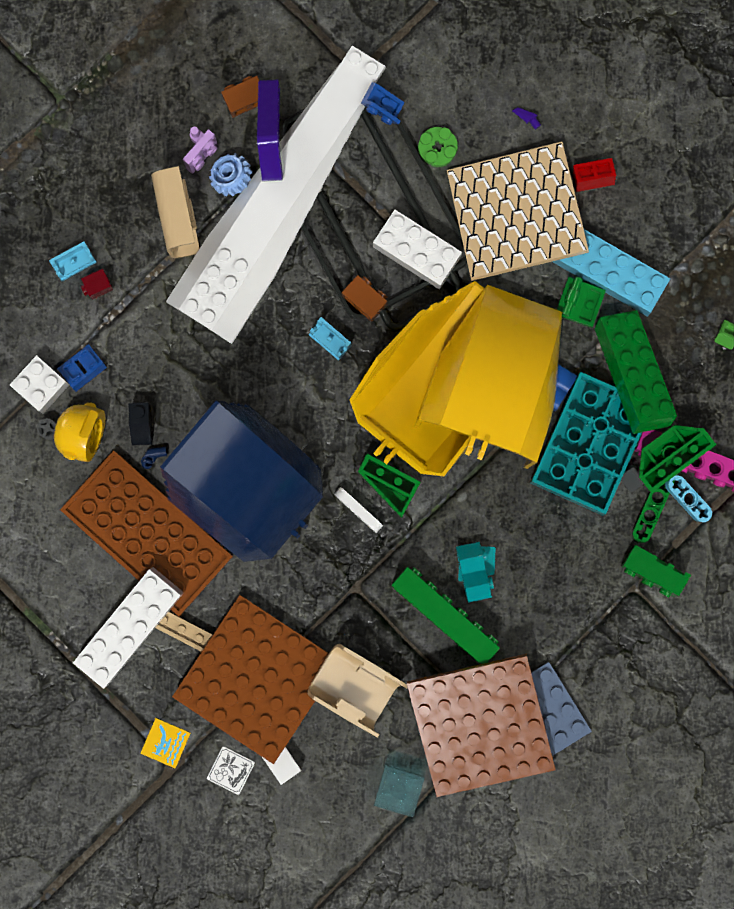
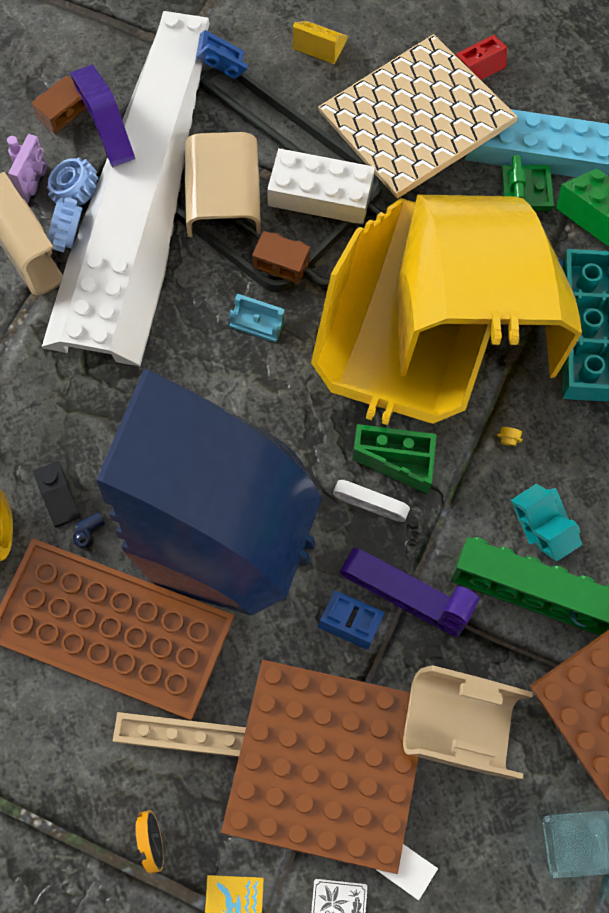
camera: 25 degrees left, 15 degrees down
white brick [73,567,184,689] -> none
bright green plate [418,127,458,167] -> none
dark purple bar [513,107,541,130] -> none
none -> light blue gear [48,197,82,253]
none -> tile [136,810,164,874]
none -> tan piece [185,132,261,237]
none -> yellow slope [293,21,348,64]
none -> blue piece [318,590,385,650]
none -> dark purple beam [339,548,480,637]
none -> yellow plate [497,427,523,447]

